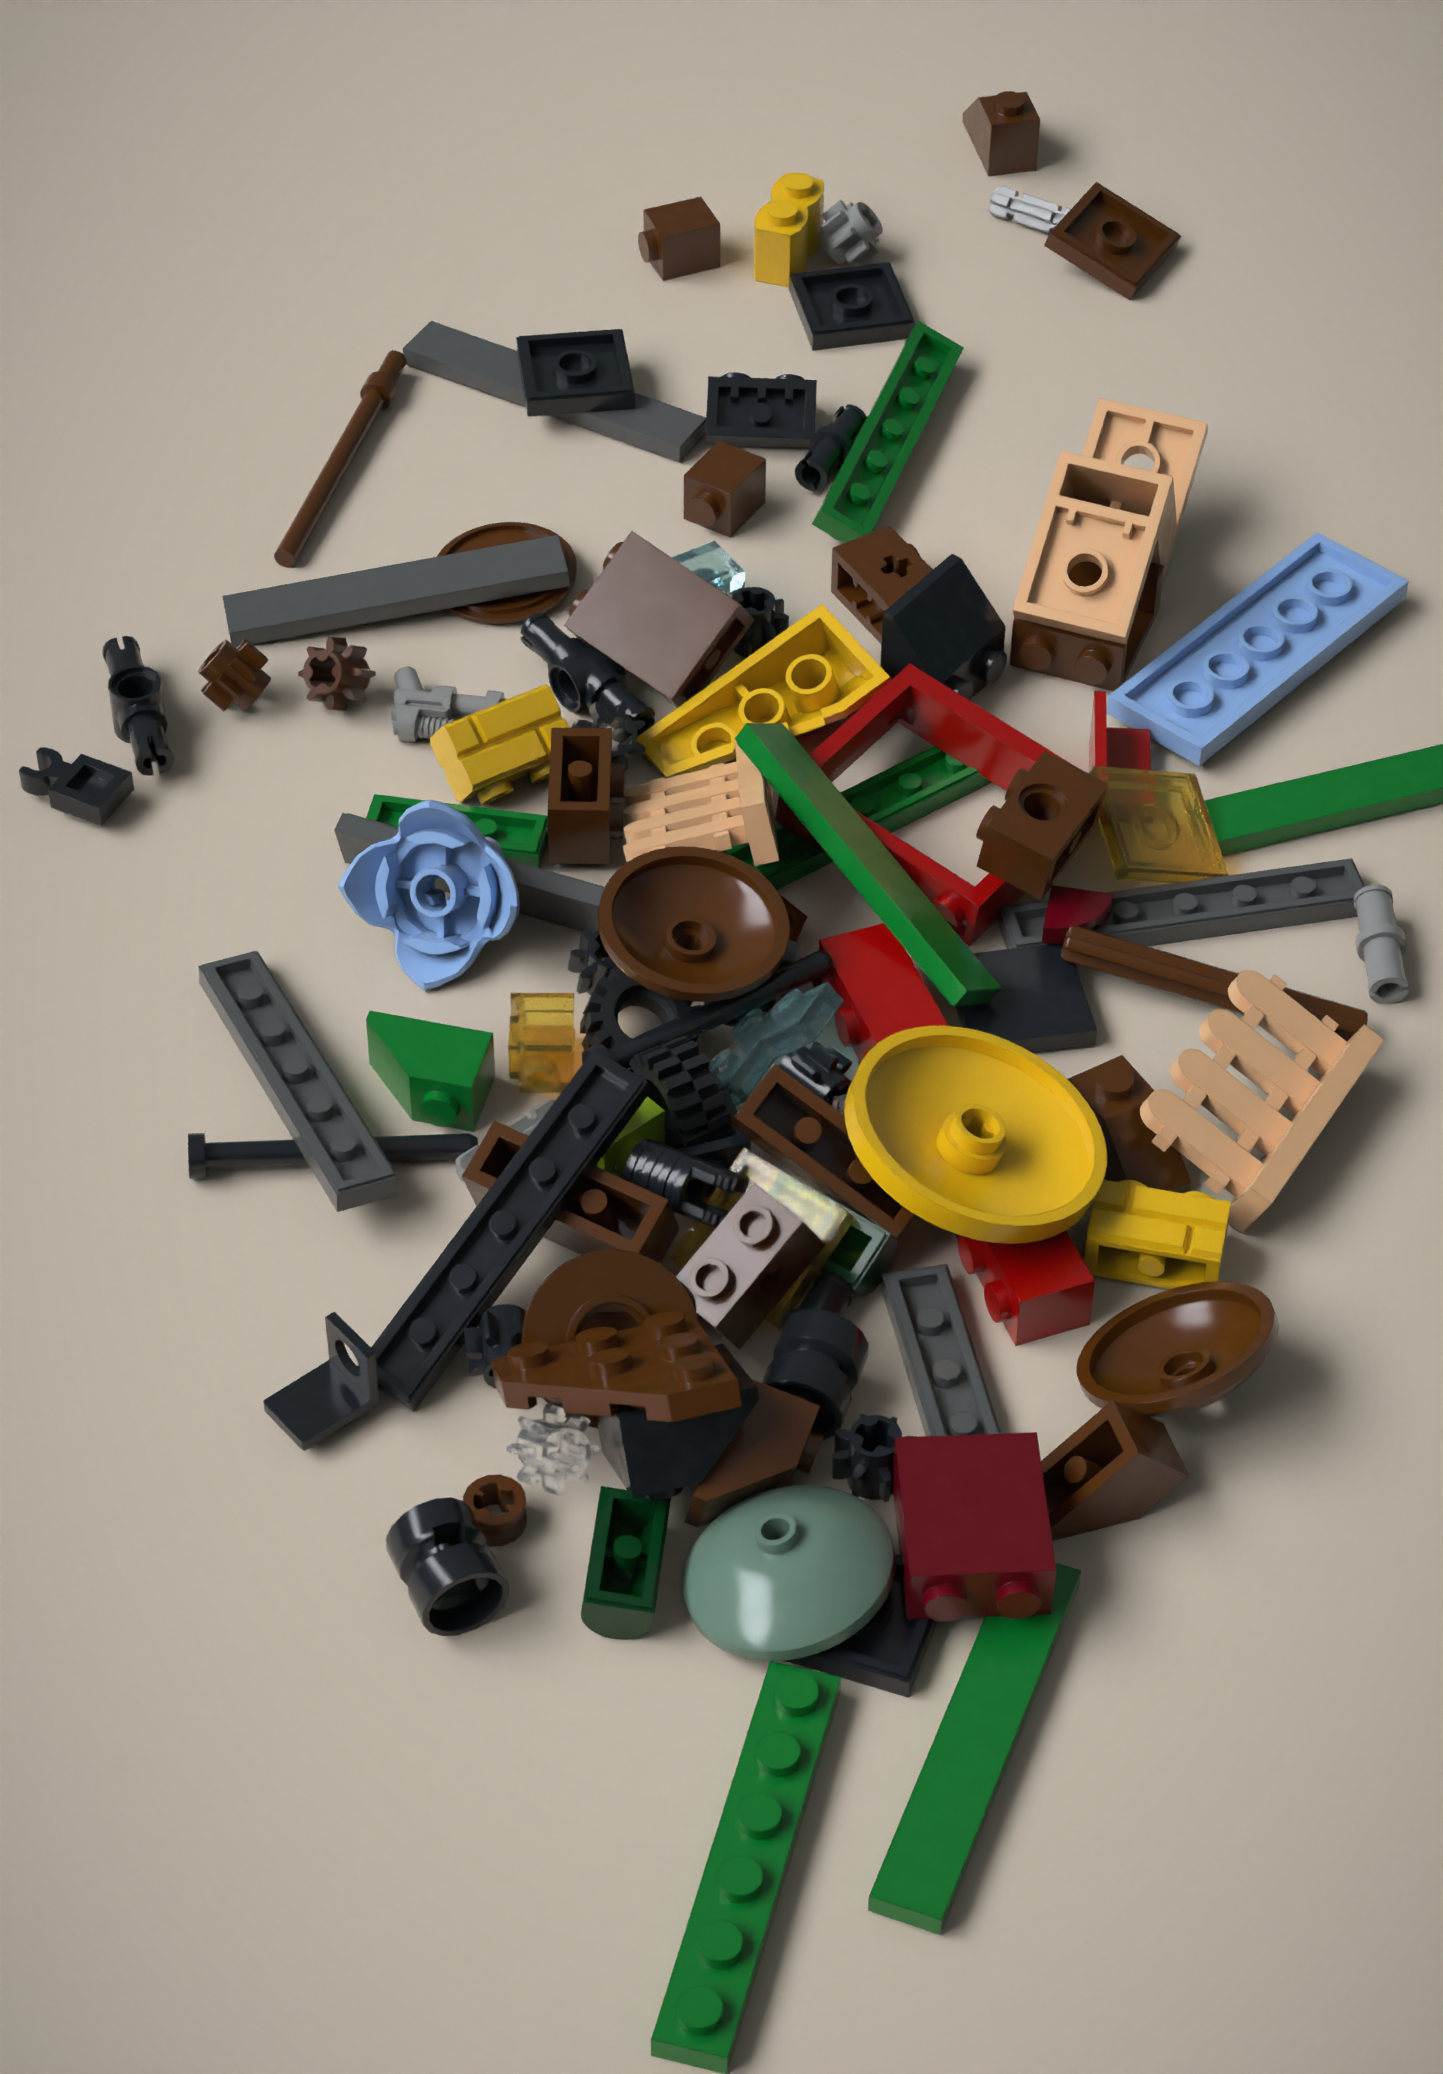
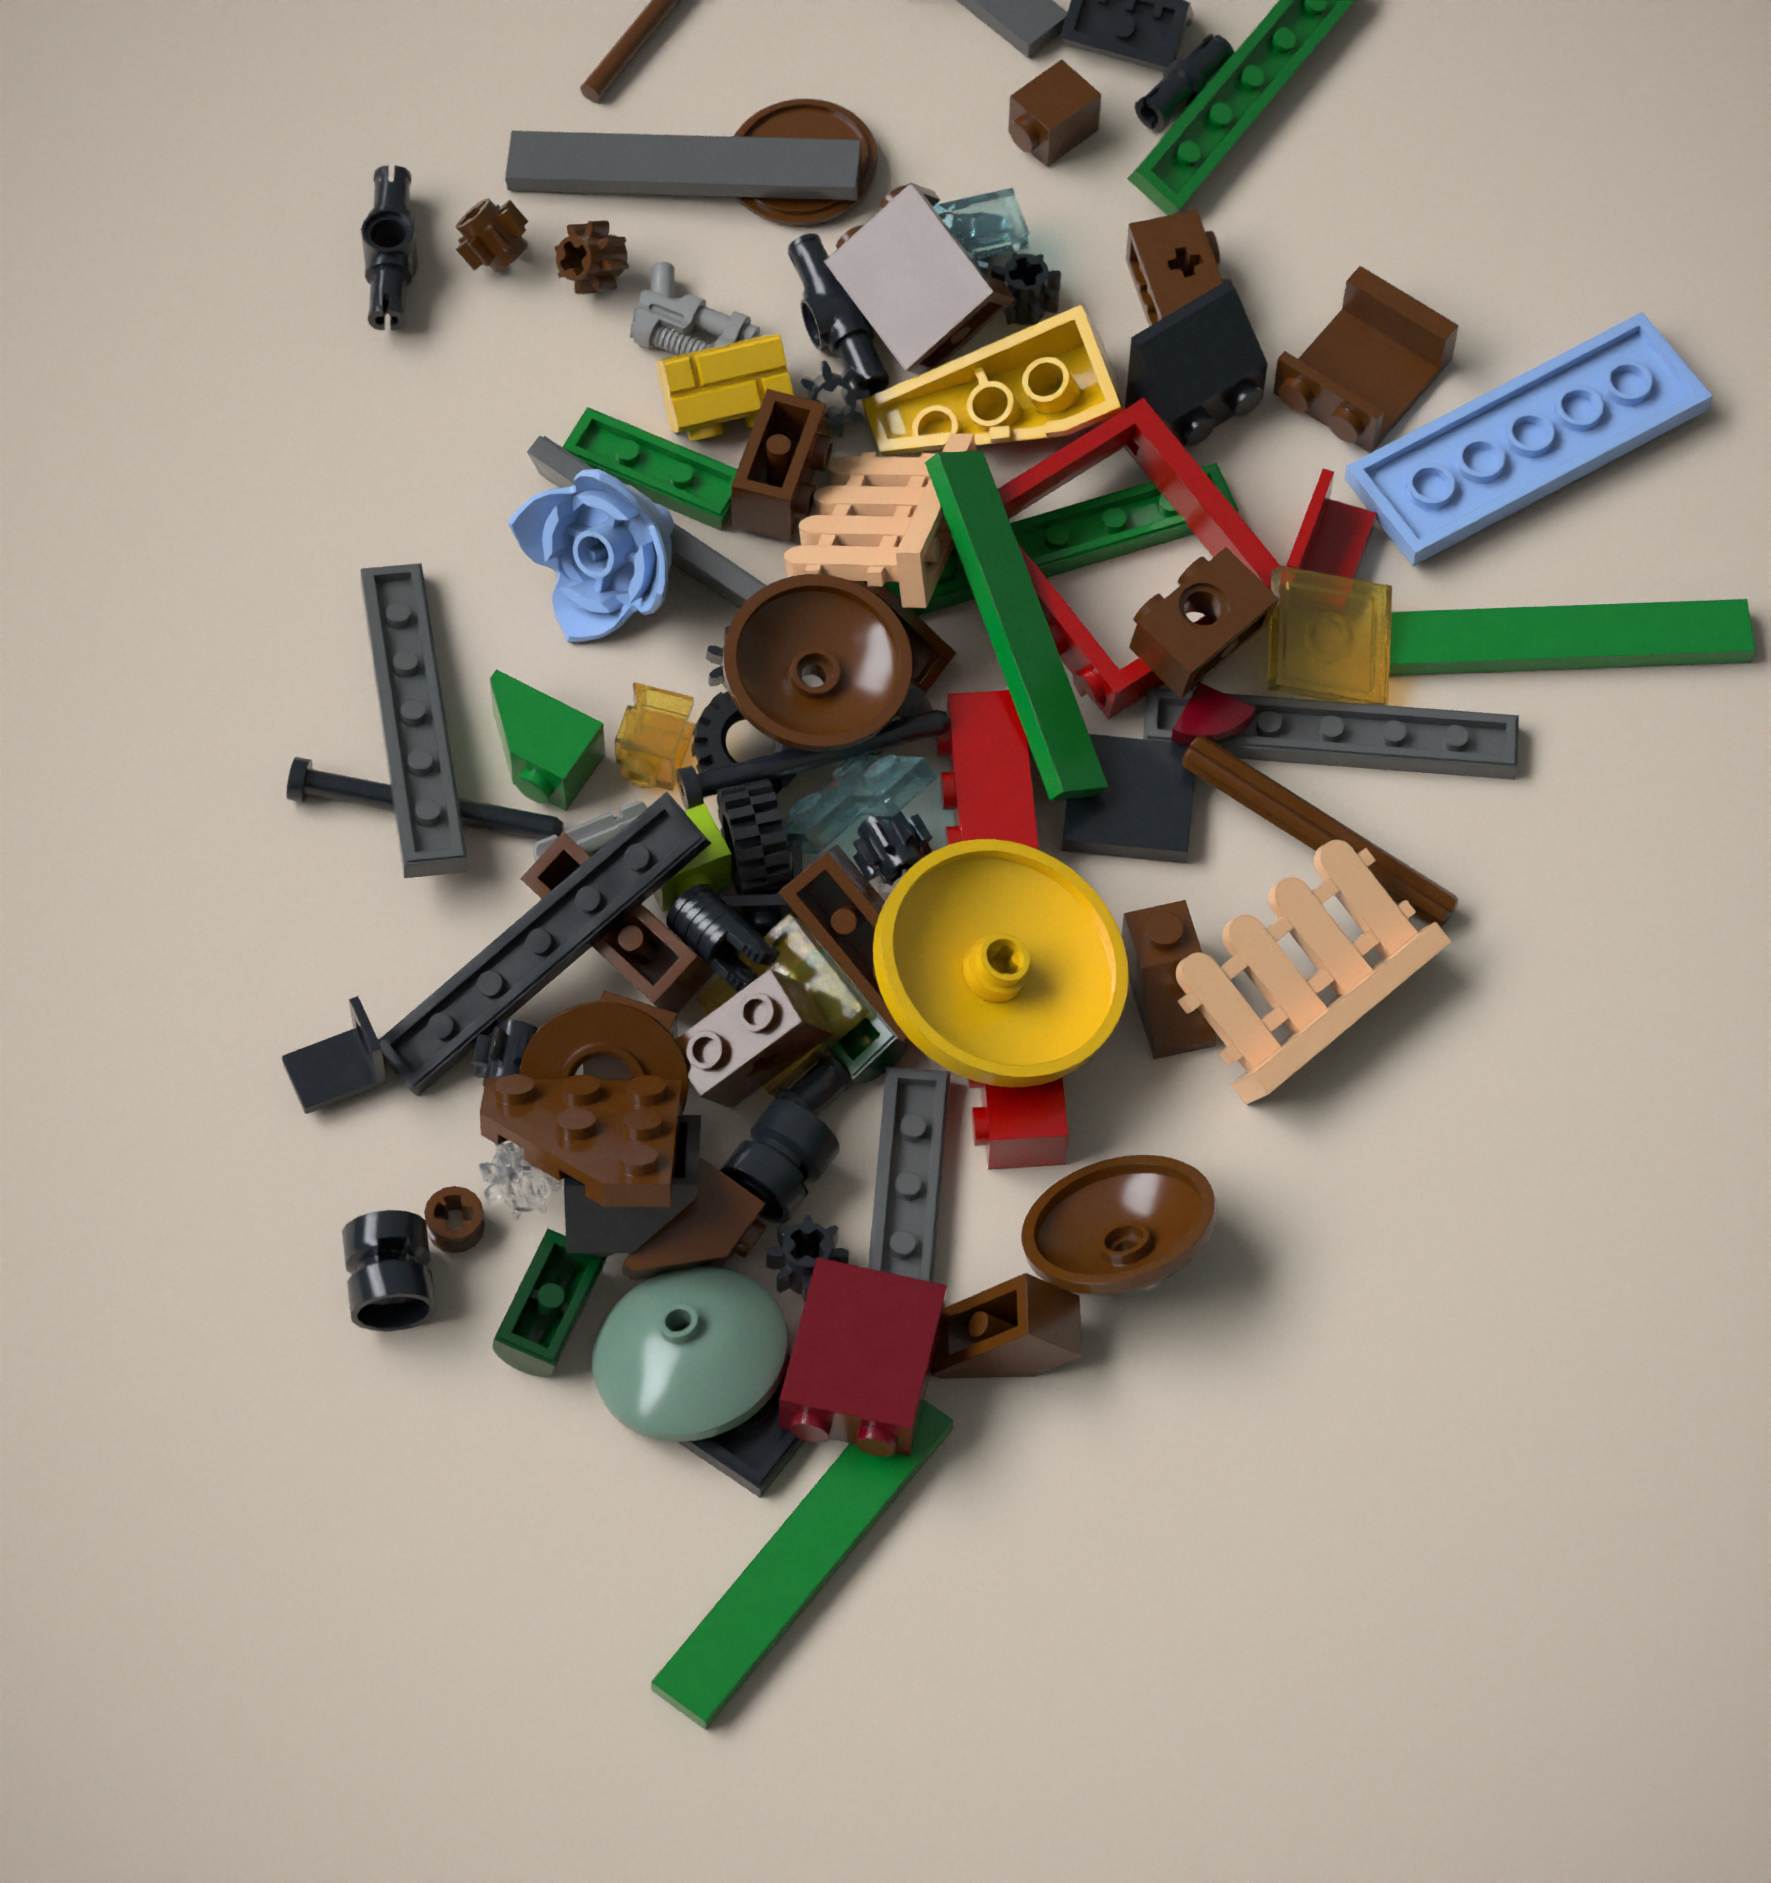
camera: 15 degrees right, 15 degrees up
black plate [19,747,134,826] -> none
green plate [651,1661,841,2074] -> none
light nougat bracket [1012,398,1208,645] -> none
yellow brick [1084,1180,1231,1289] -> none
light grey pin [1353,885,1409,1004] -> none

